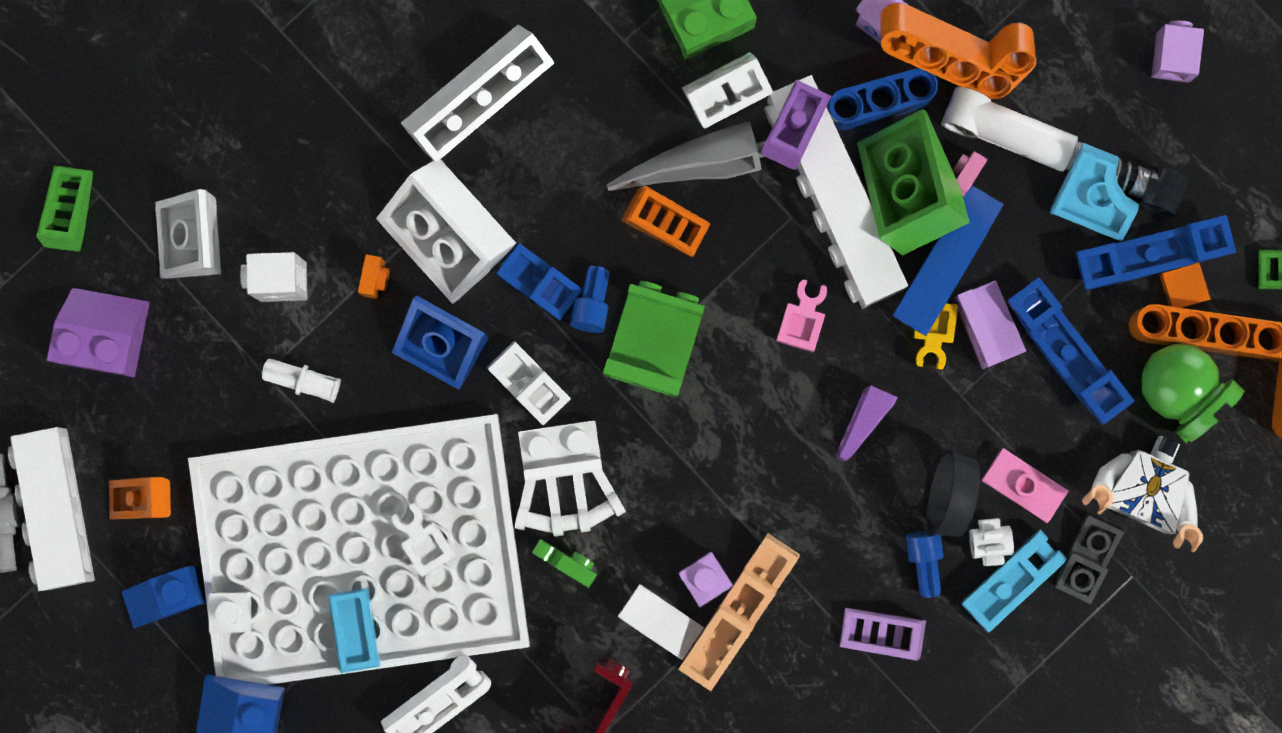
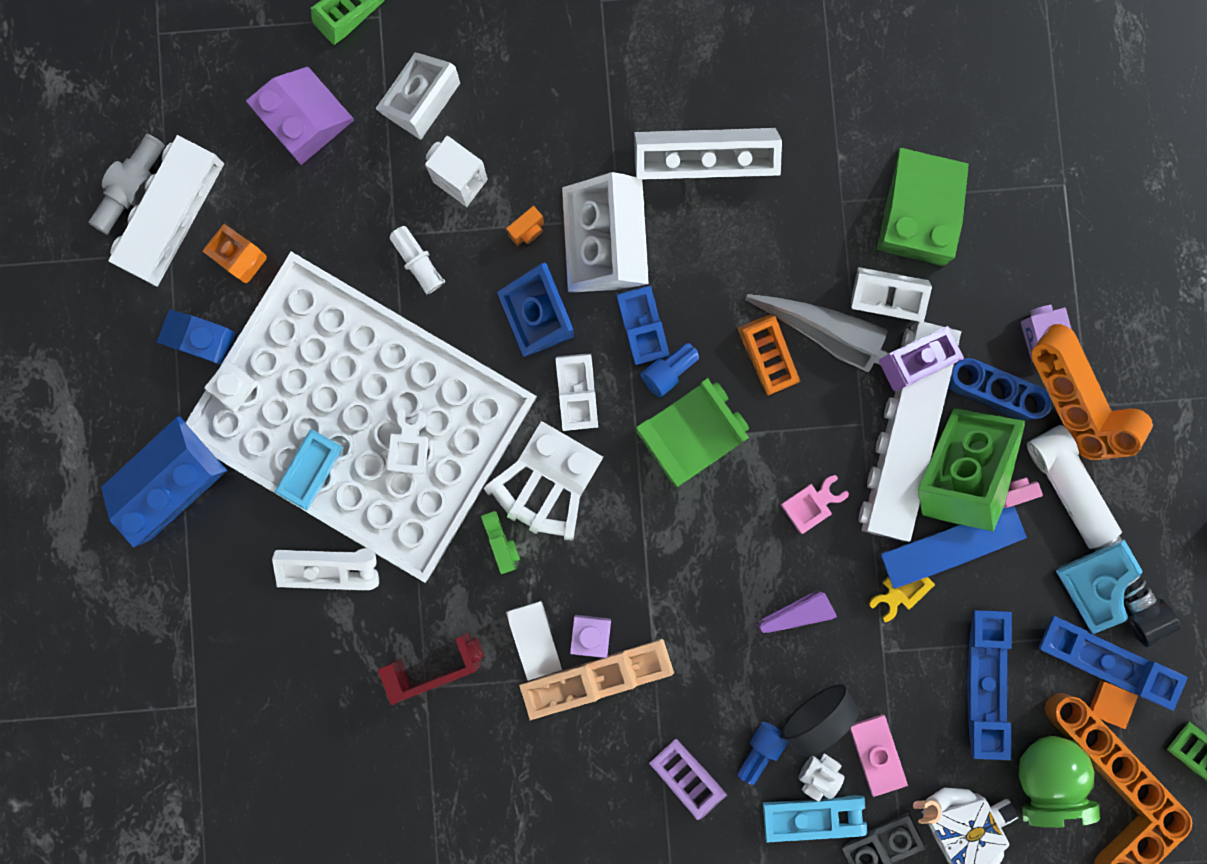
camera: 35 degrees right, 0 degrees up
lavender panel [952,281,1026,369] -> none

